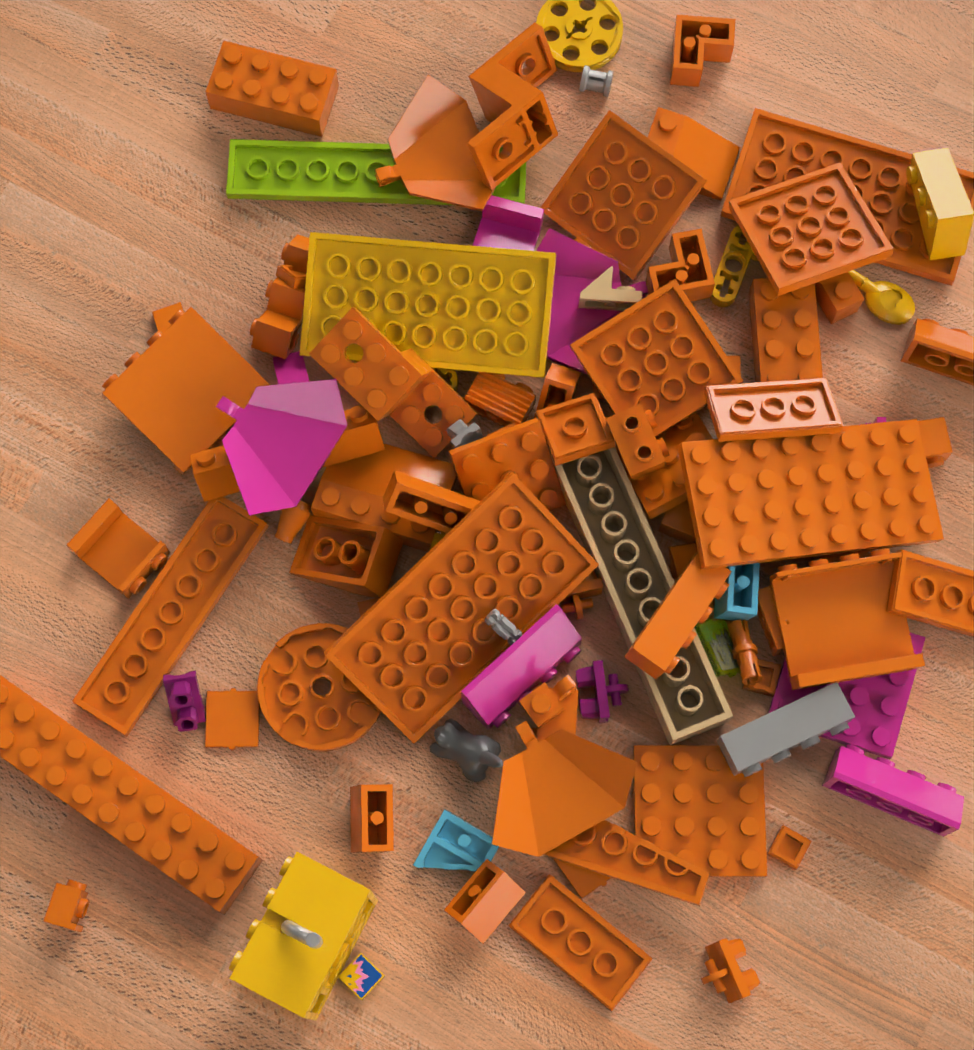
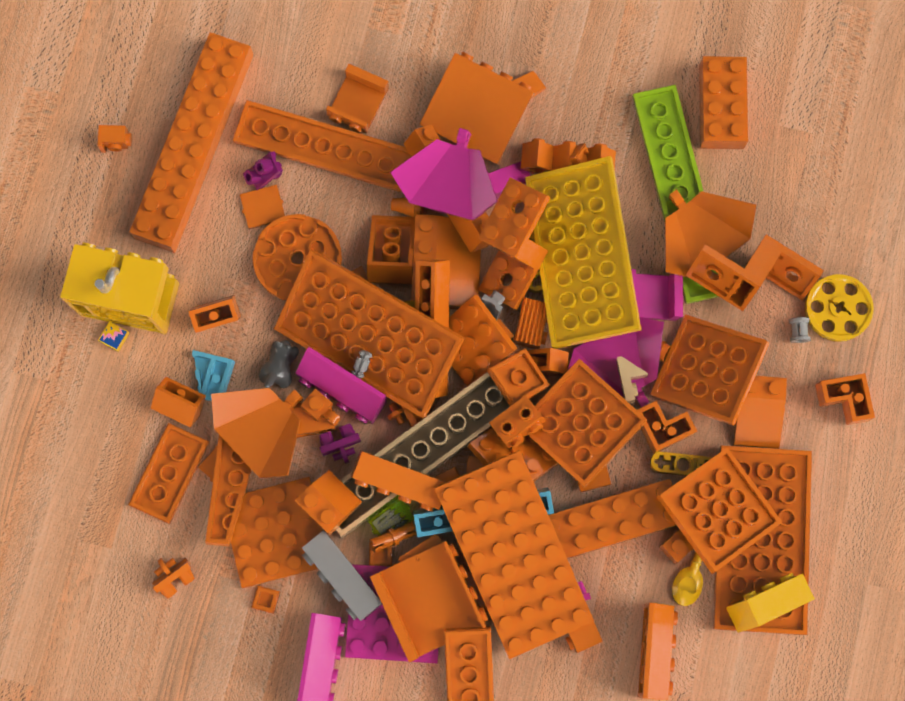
camera: 75 degrees right, 5 degrees up
orange tile [704,378,843,442] -> none
none -> orange slope [295,470,362,535]

